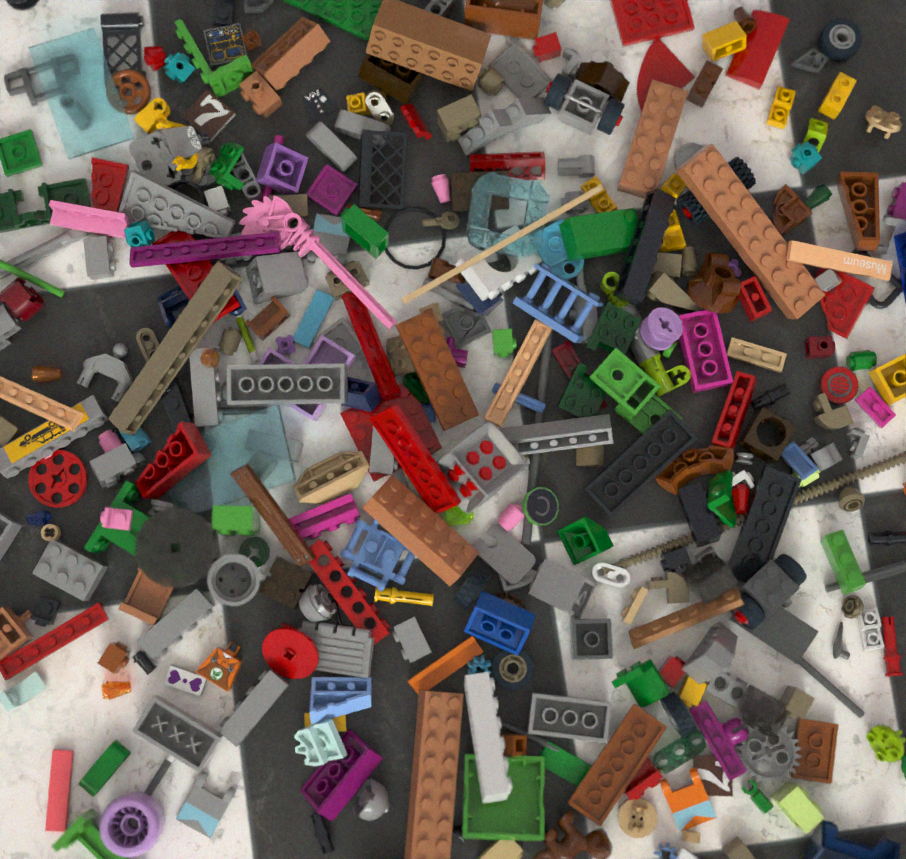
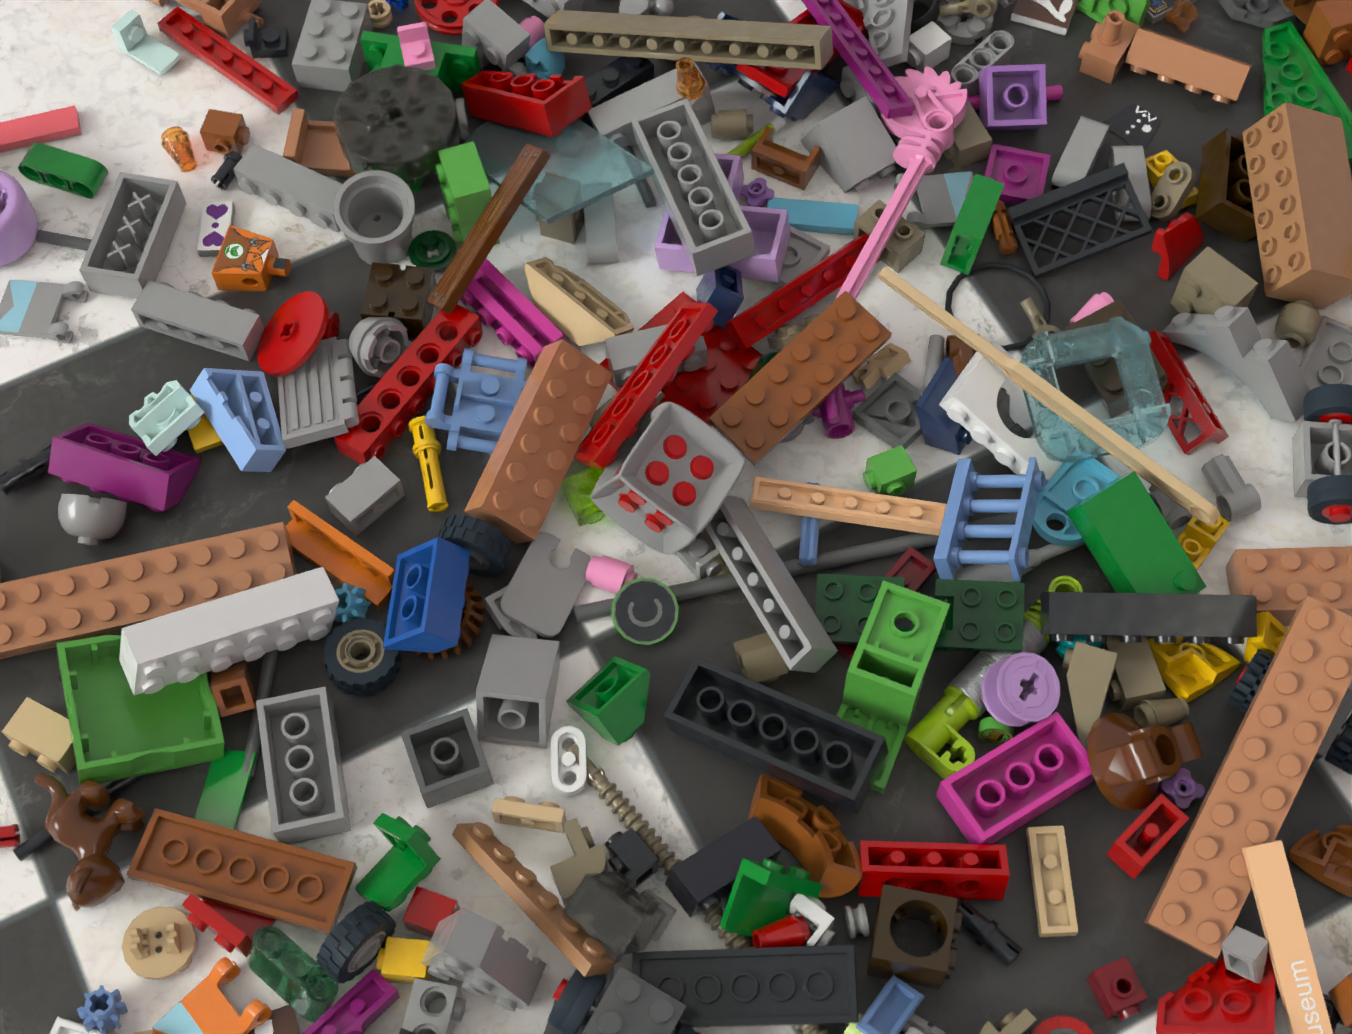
camera: 75 degrees right, 20 degrees down
green bracket [208,142,244,190] -> none

